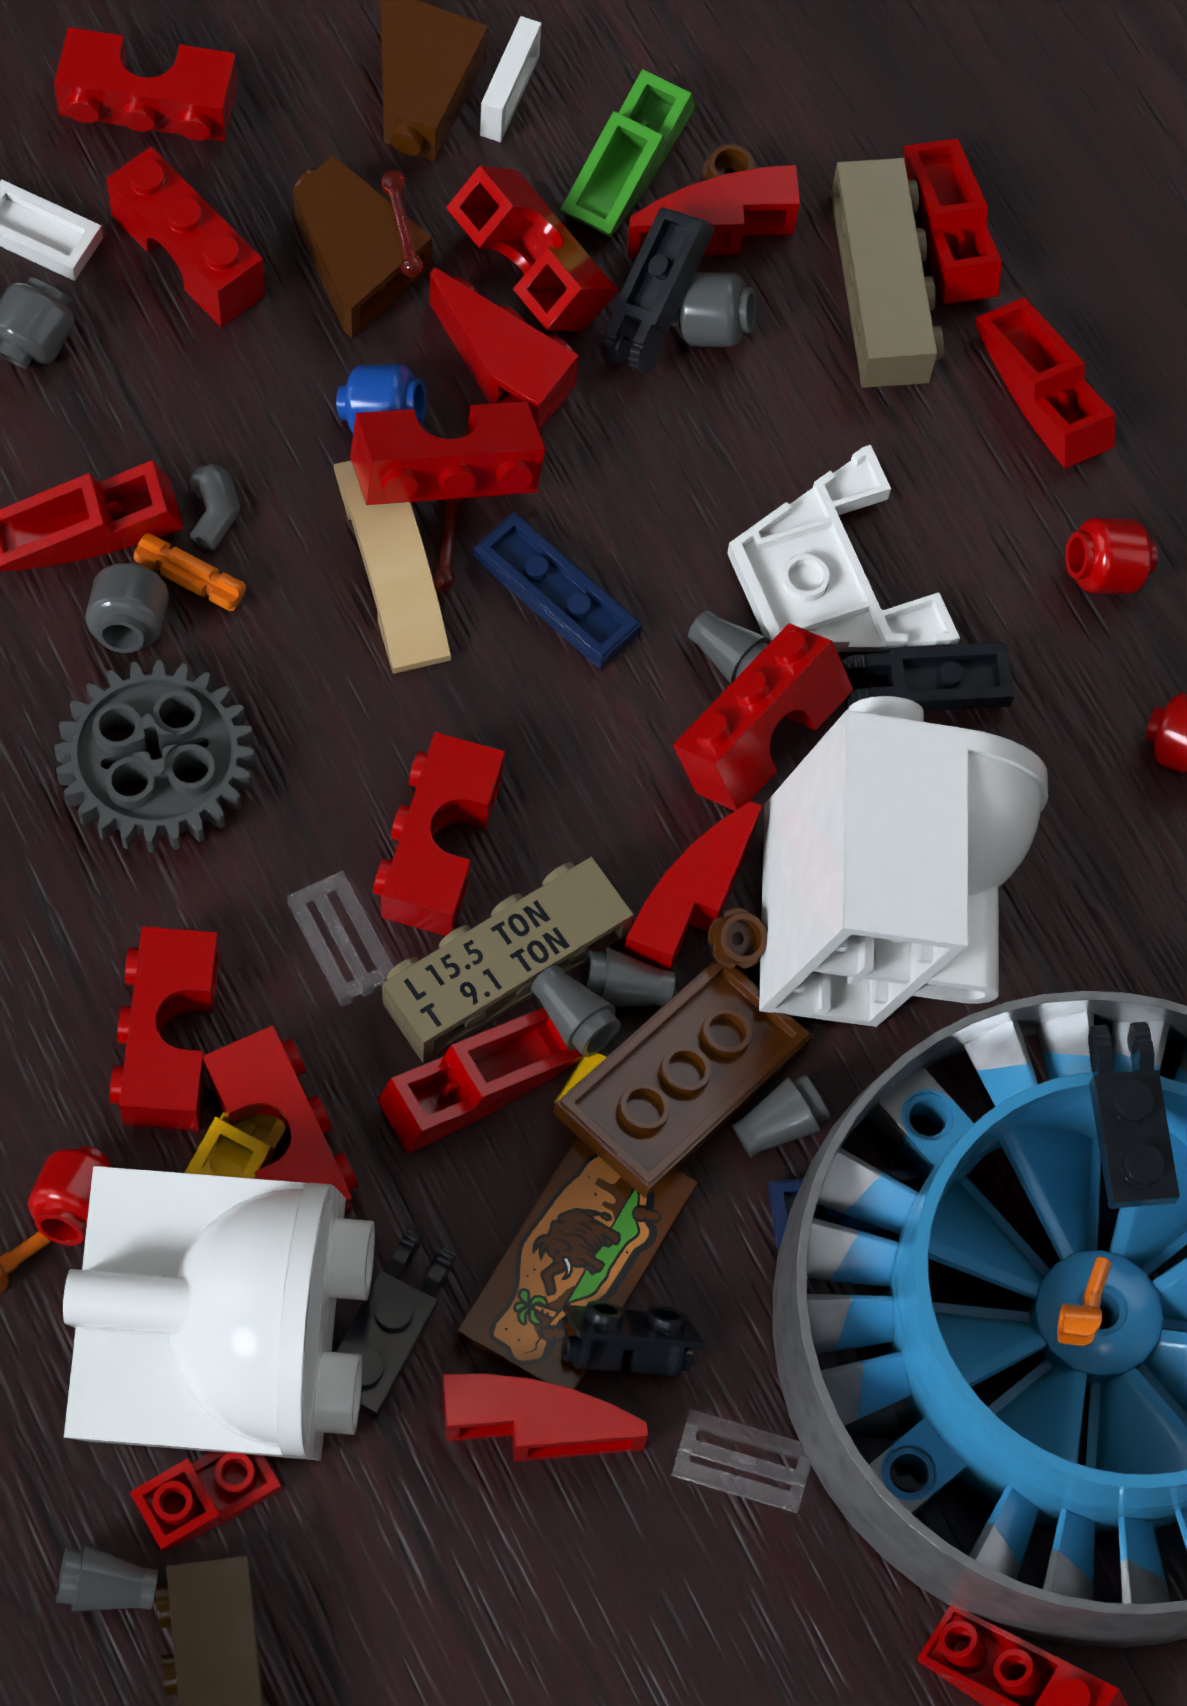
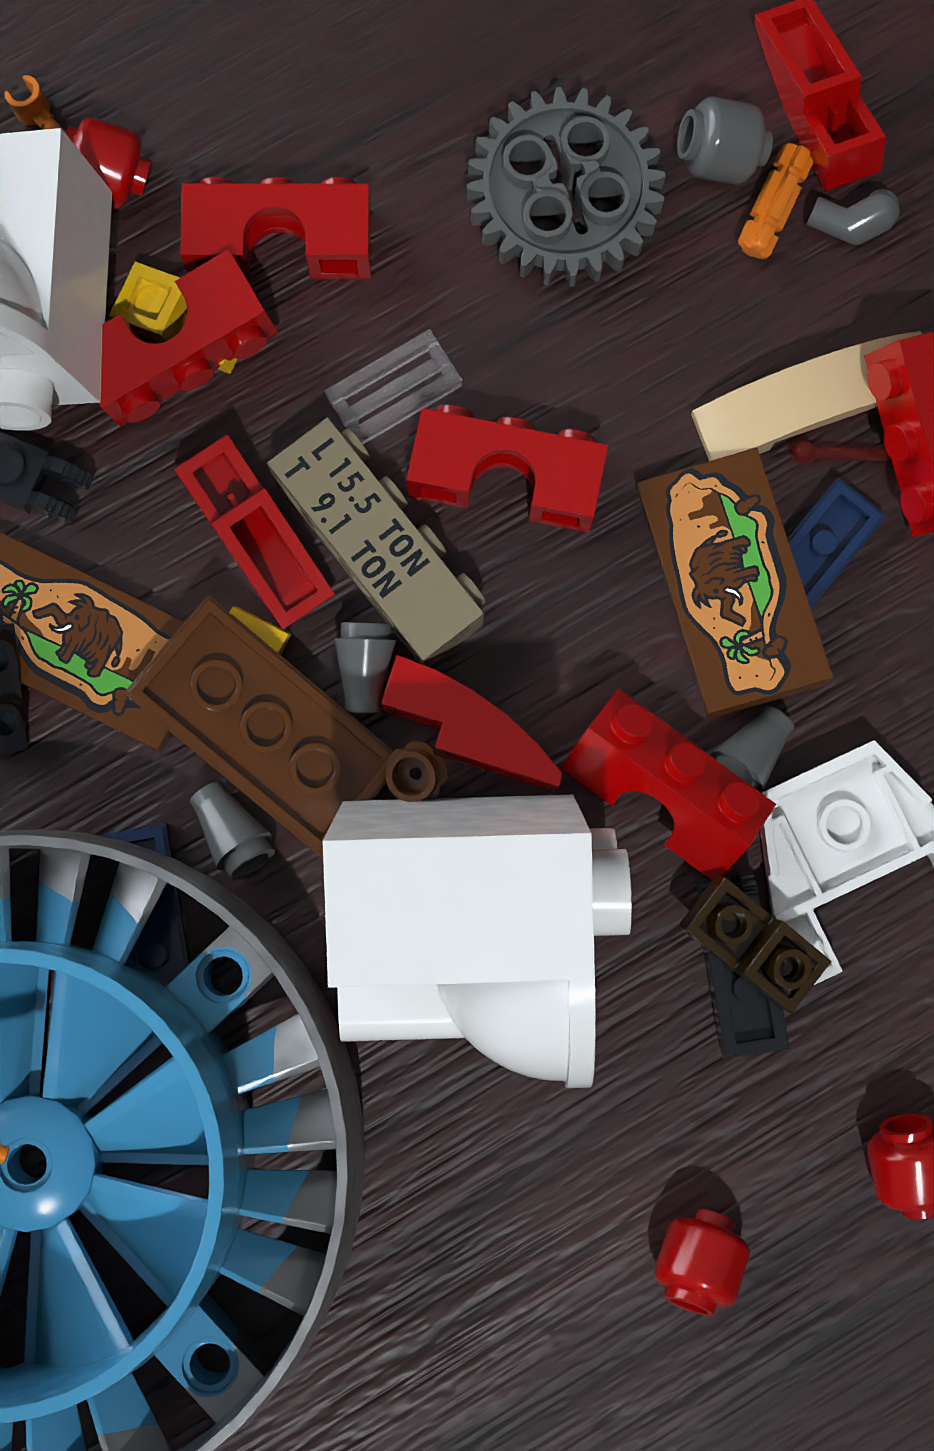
camera: 90 degrees right, 15 degrees up
dark grey cone [531,965,621,1057] -> none
black hinge [1088,1022,1180,1209] -> none
none -> tile [637,447,834,719]
none -> dark brown slope [678,875,832,1013]

